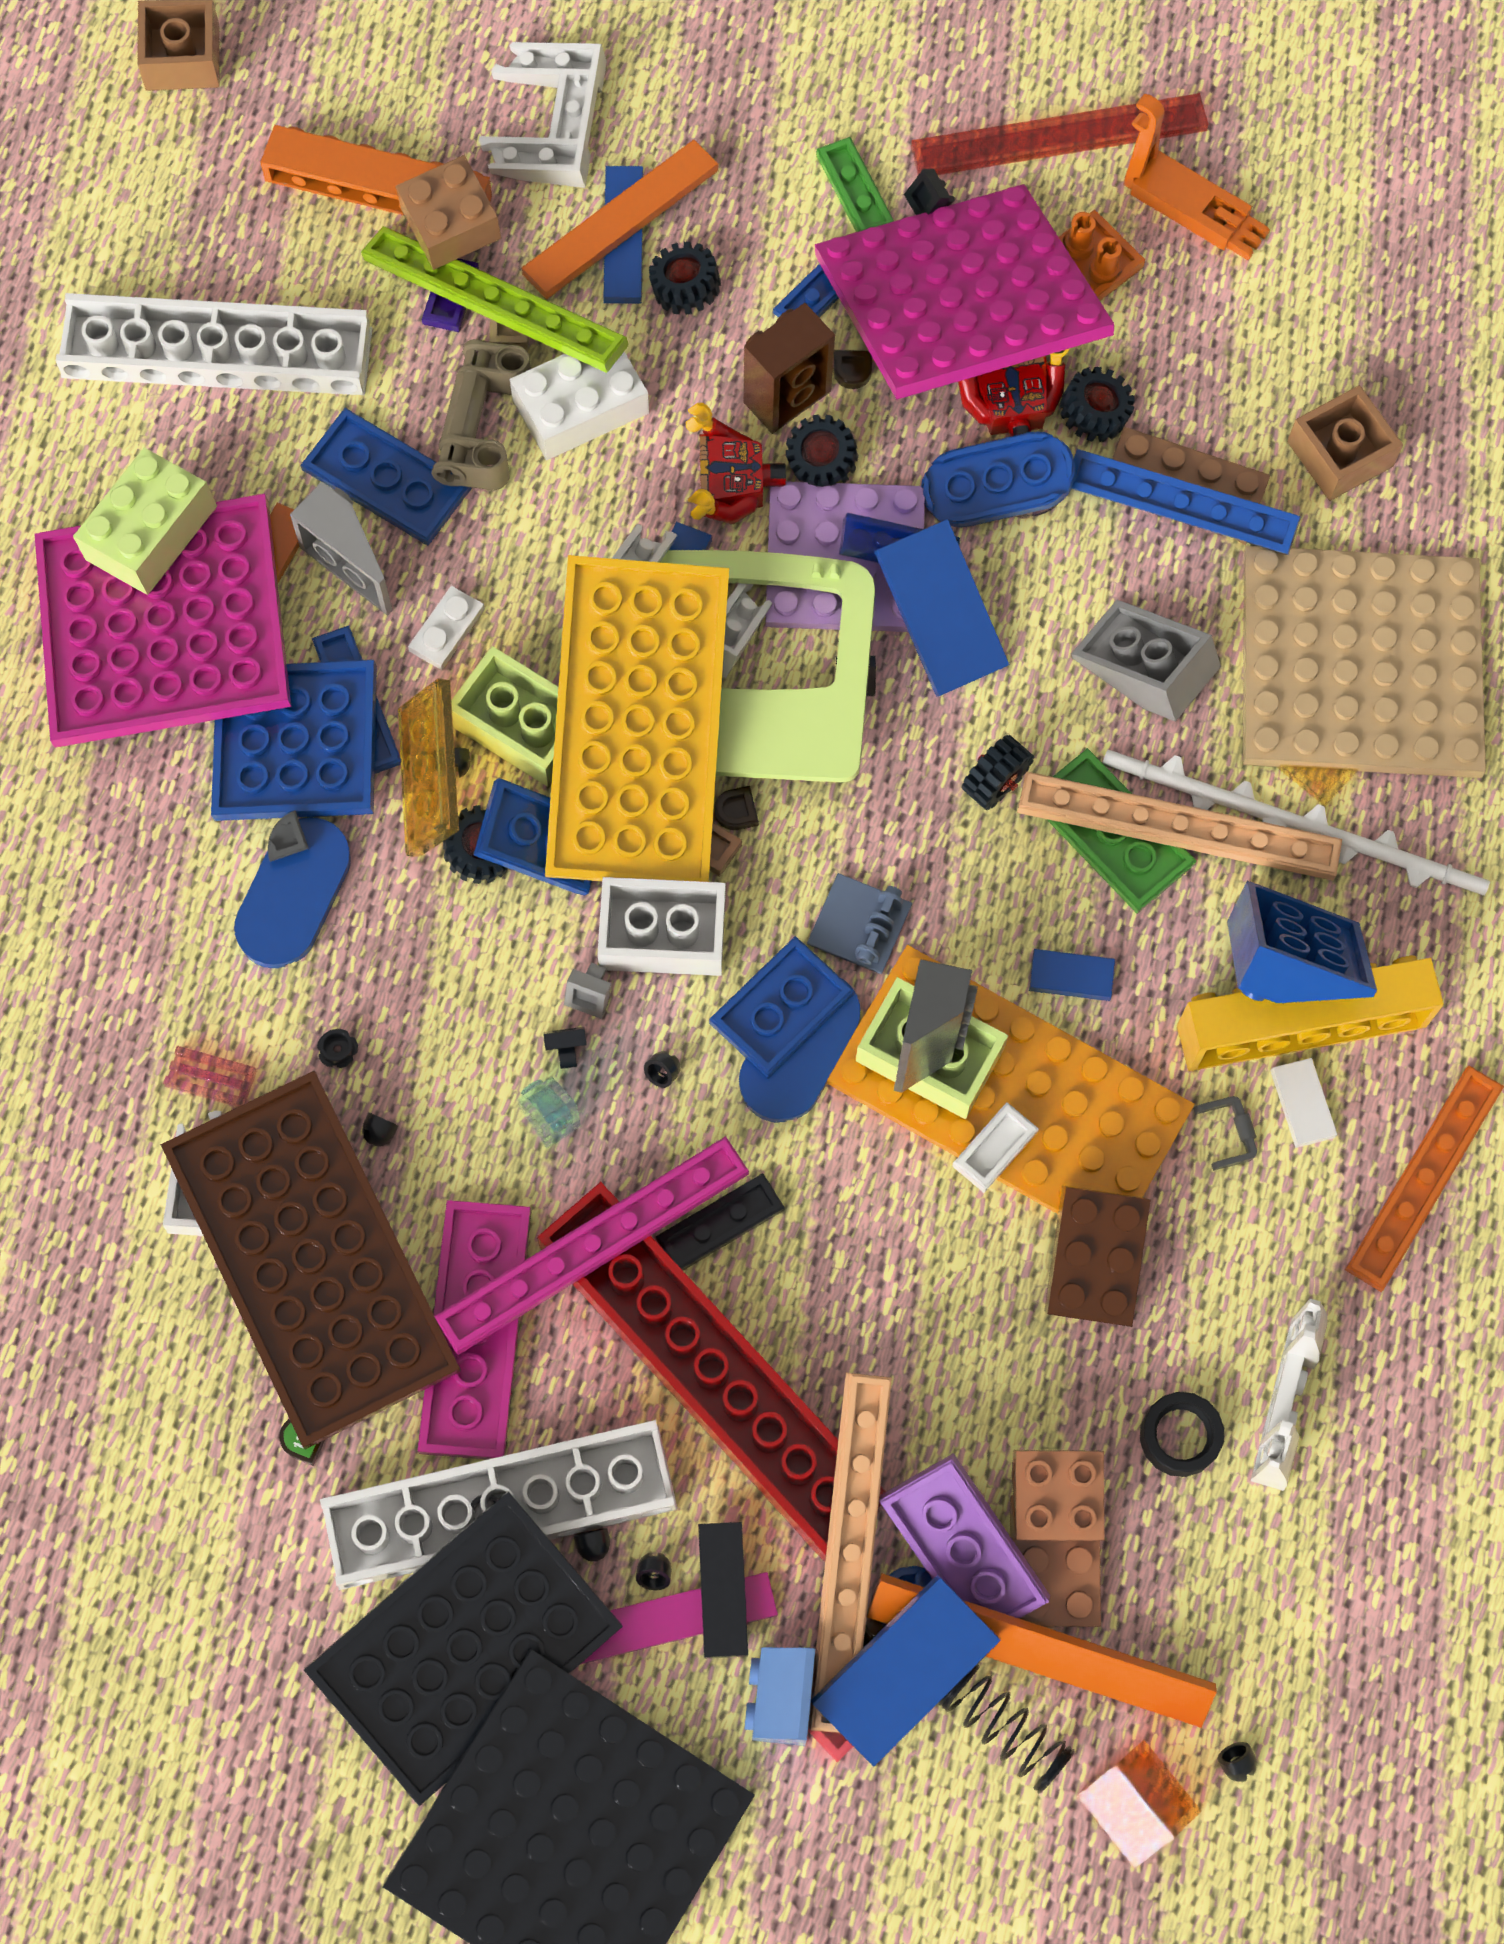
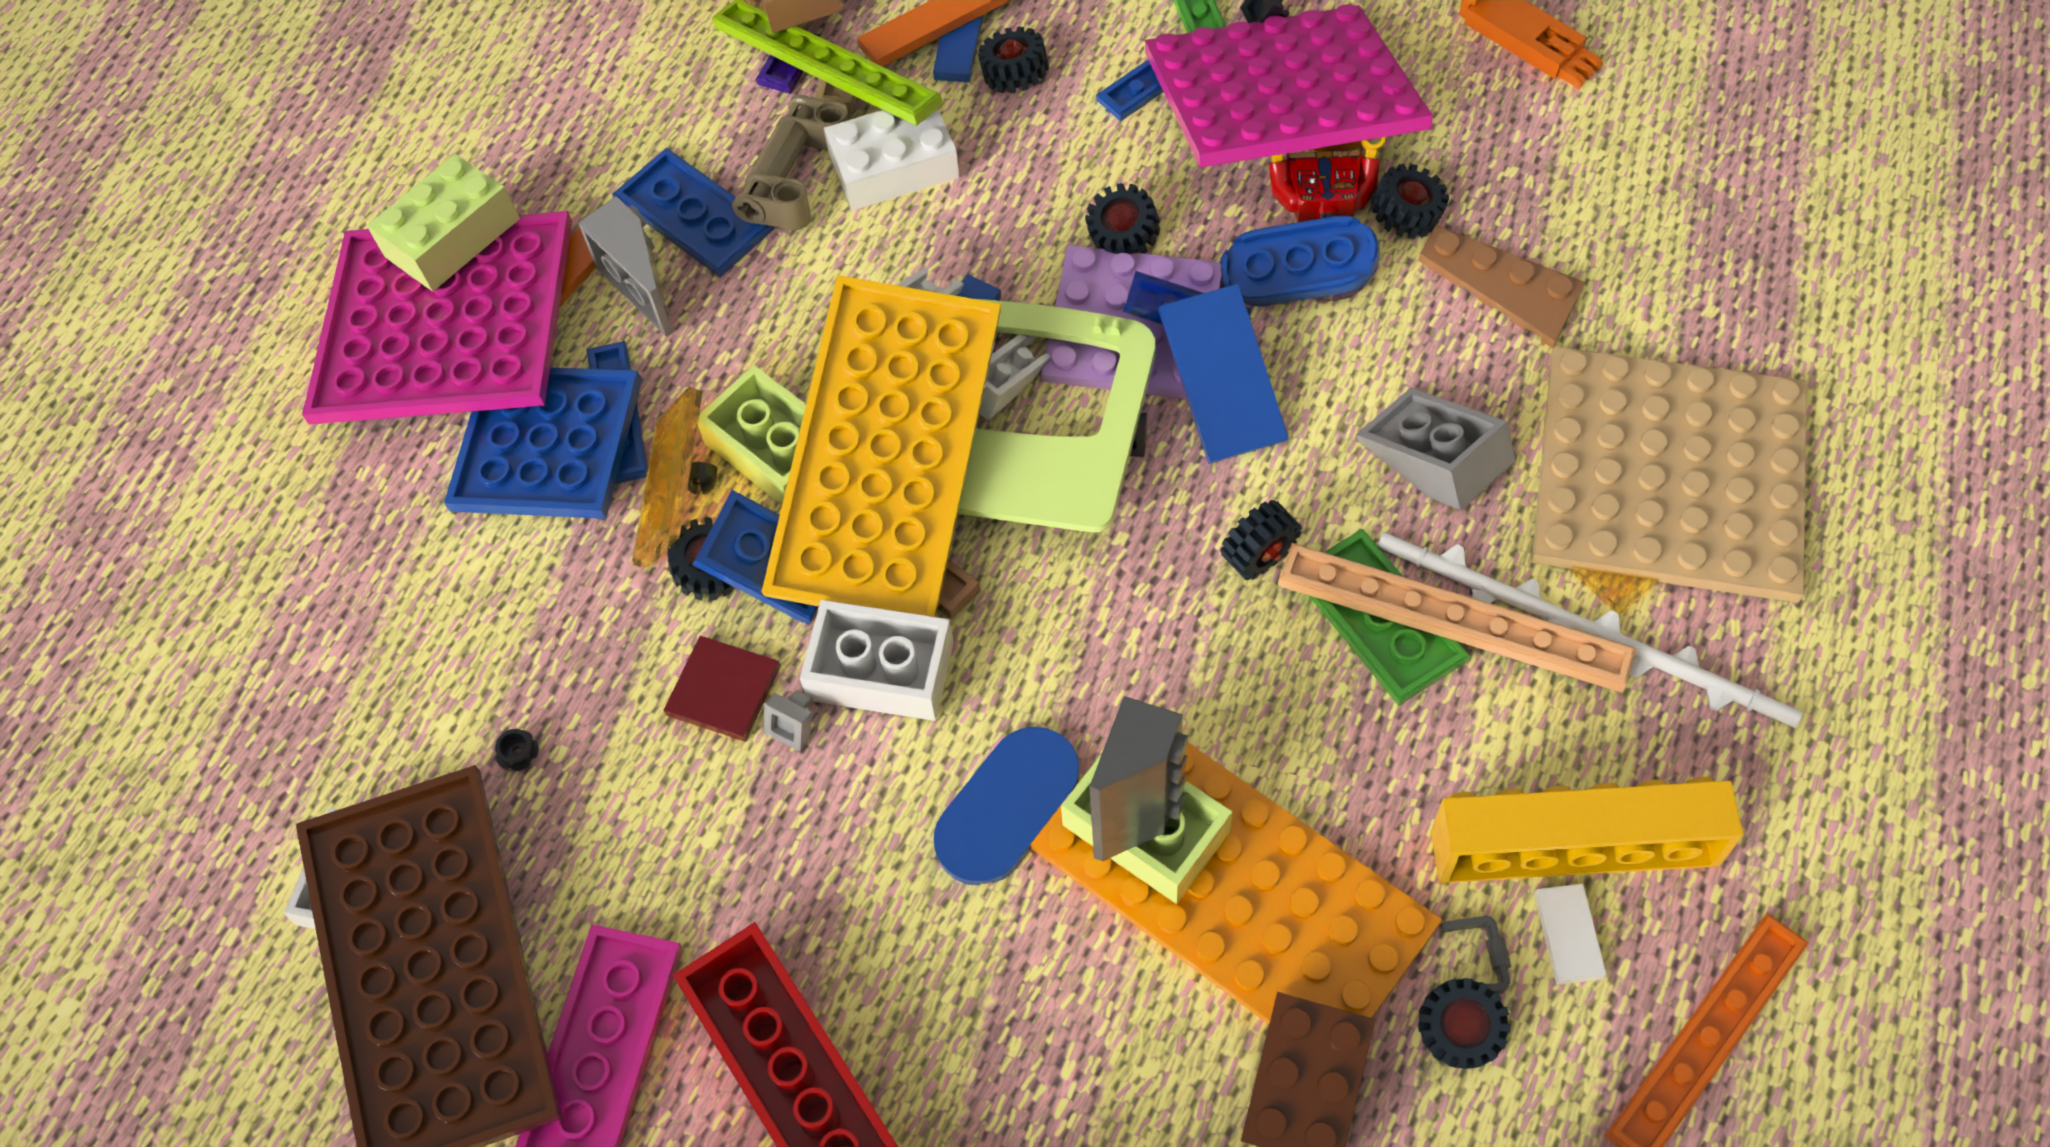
camera: 15 degrees right, 10 degrees down
white tile [56,293,372,396] -> none
clear pink tile [163,1046,257,1107] -> none
blue tile [234,817,351,968] -> none
dark grey tile [268,810,309,862] -> none
black hinge [362,1112,398,1146] -> none
white plate [408,586,485,670] -> none
dark pink tile [434,1136,749,1355] -> none
clear light blue slope [517,1077,581,1149] -> none
black tile [543,1027,587,1069] -> none
black hinge [644,1051,680,1088] -> none
black tile [656,1173,785,1270] -> none
torso [686,403,786,524] -> none
blue tile [709,936,854,1078] -> none
dark brown tile [715,785,759,830] -> none
reddish brown brick [743,303,835,434] -> none
sand blue hinge [807,873,912,975] -> none
dark brown tile [834,350,872,389] -> none
white tile [952,1102,1039,1193] -> none
blue tile [1029,949,1115,1001] -> none
orange plate [1059,209,1146,301] -> none
blue plate [1072,449,1301,555] -> none
blue slope [1227,880,1377,1003] -> none
medium nougat brick [1287,385,1403,501] -> none
none -> dark red tile [664,635,781,742]
none -> black wheel [1418,978,1511,1069]

